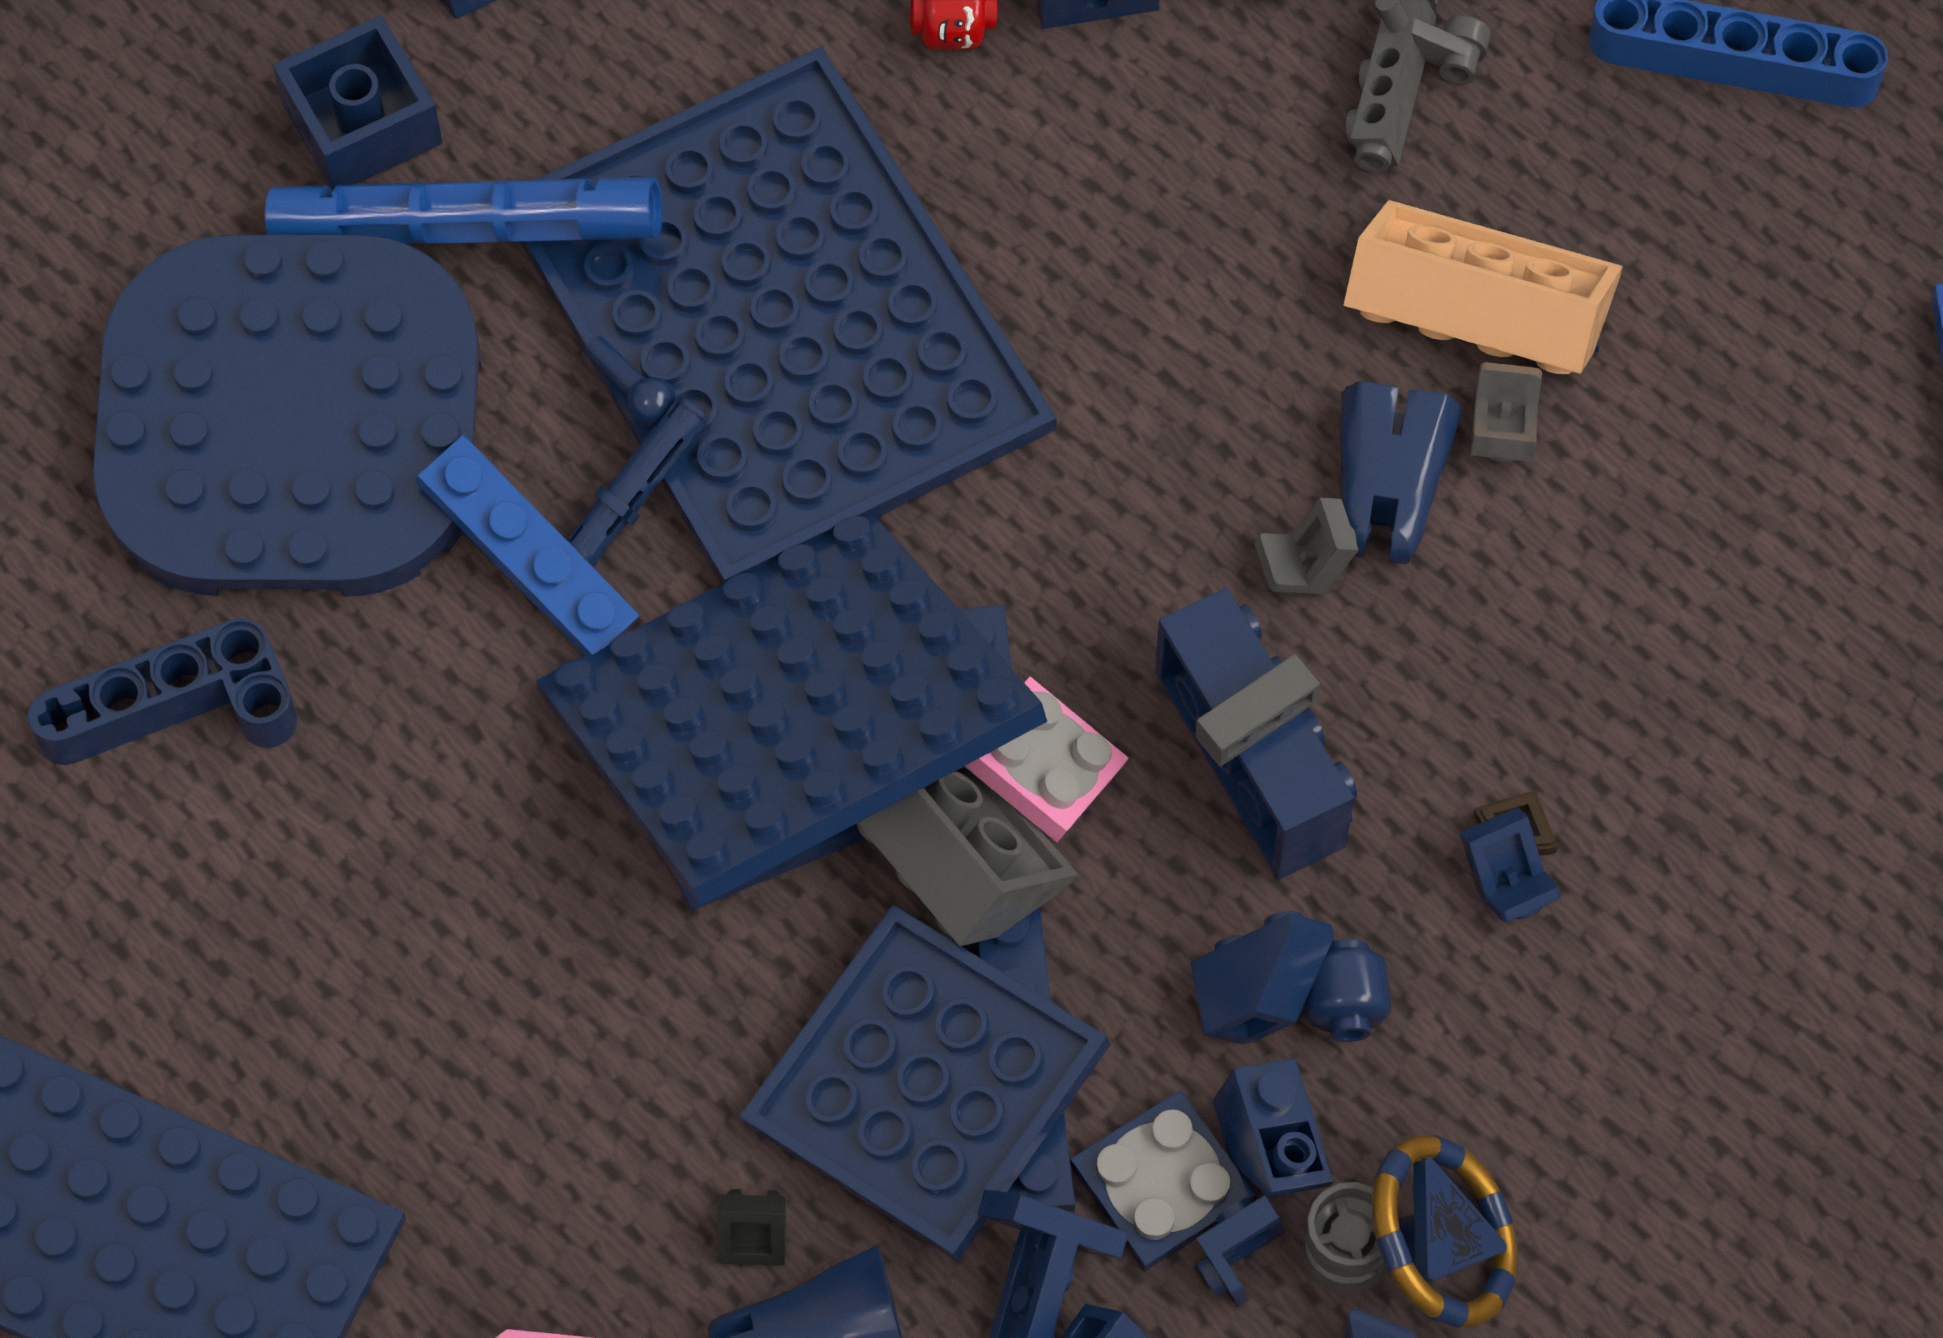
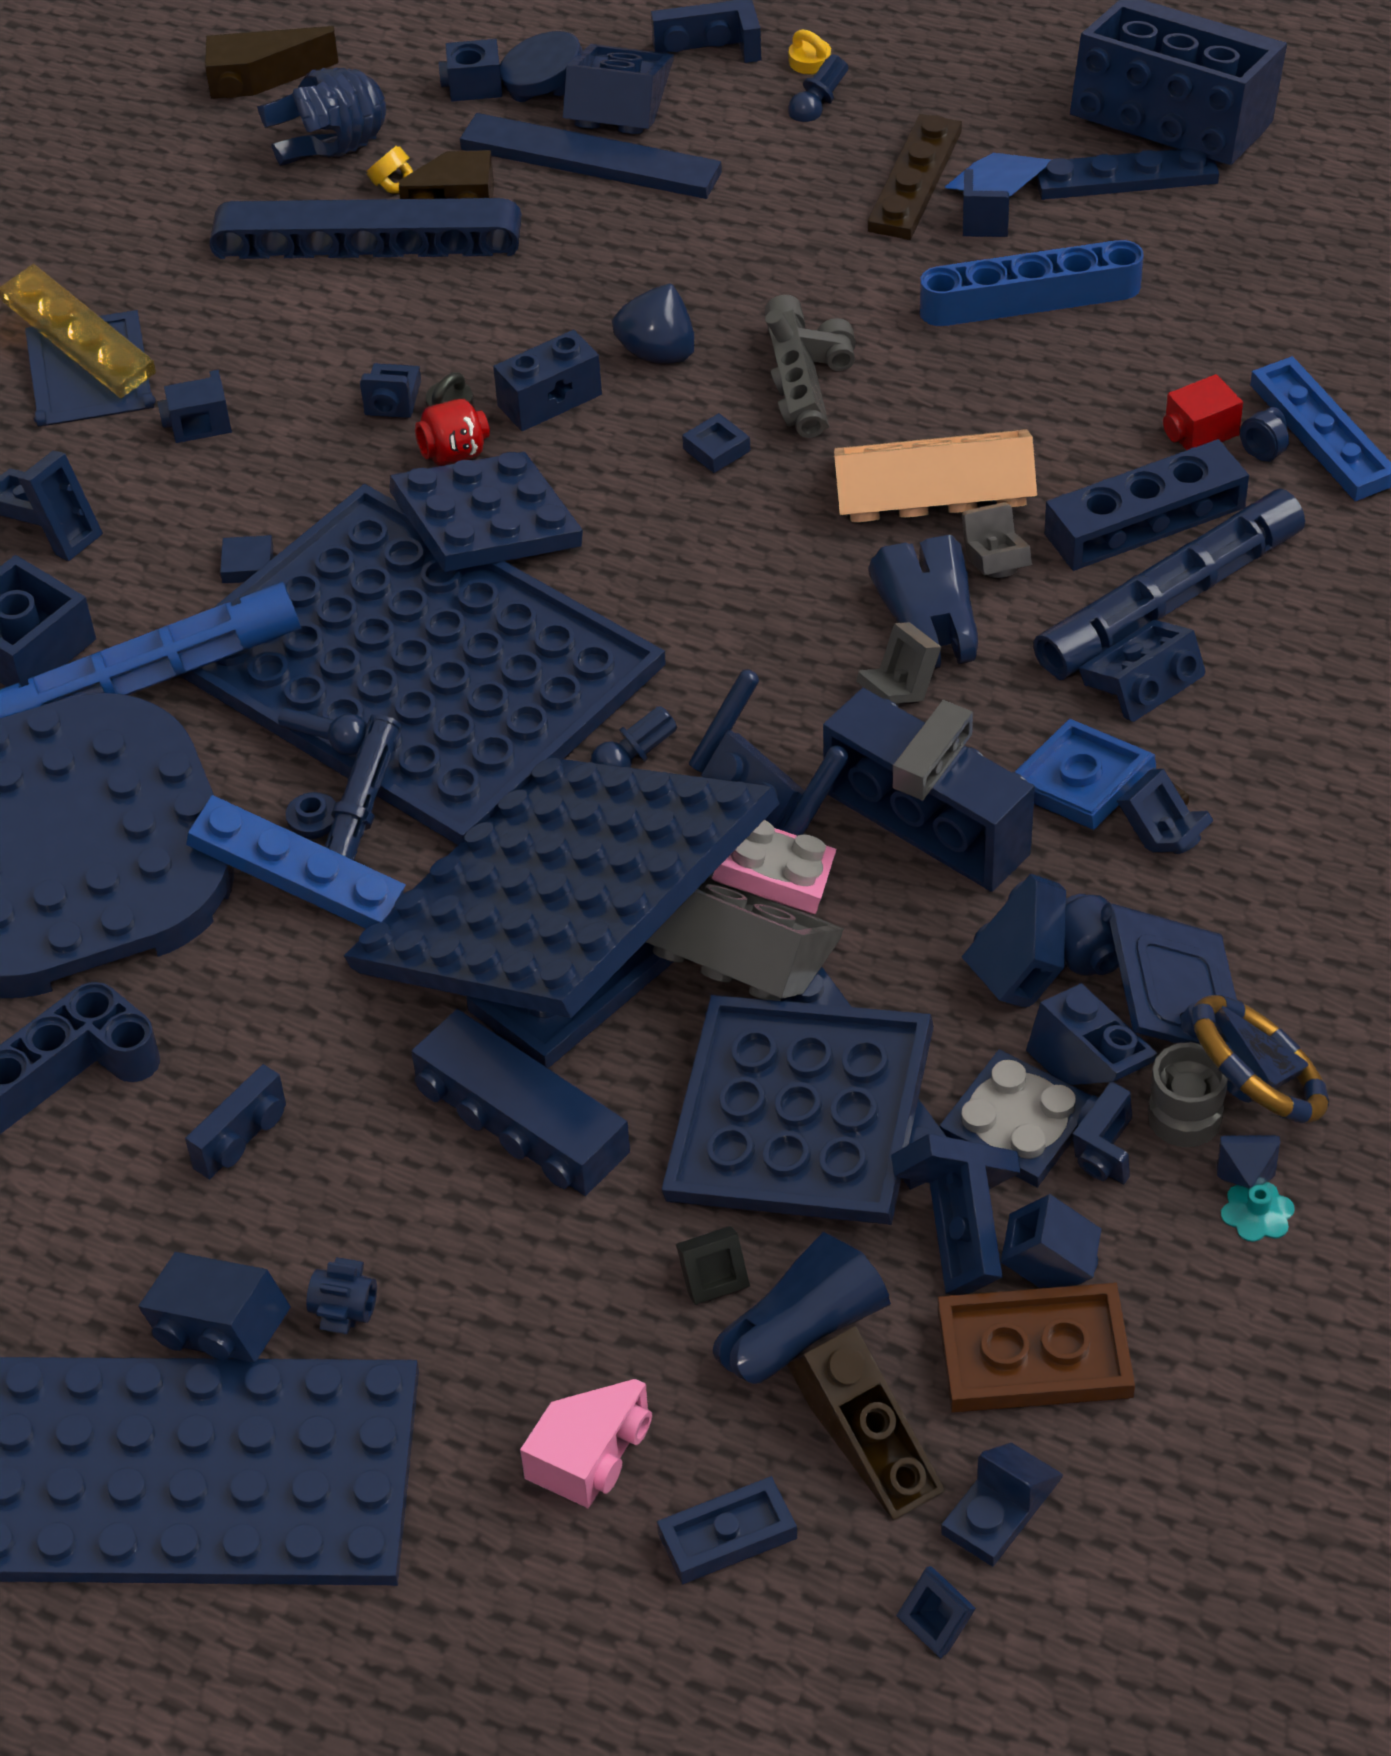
camera: 20 degrees left, 15 degrees down
none -> dark blue piece [138,1252,291,1363]
none -> dark blue plate [185,1064,286,1180]
none -> dark blue tile [220,535,274,583]
none -> dark blue plate [286,792,335,839]
none -> dark blue gear [306,1257,377,1335]
none -> dark blue plate [390,452,583,572]
none -> dark blue brick [411,1009,630,1196]
none -> dark blue axle [590,706,677,768]
none -> dark blue plate [682,413,751,473]
none -> dark blue plate [689,669,849,836]
none -> blue tile [1015,719,1156,830]
none -> dark blue piece [1033,488,1305,680]
none -> dark blue brick [1044,439,1249,571]
none -> dark blue bracket [1079,619,1206,722]
none -> dark blue container [1101,903,1237,1053]
none -> red brick [1163,374,1243,450]
none -> dark blue tile [1240,407,1289,462]

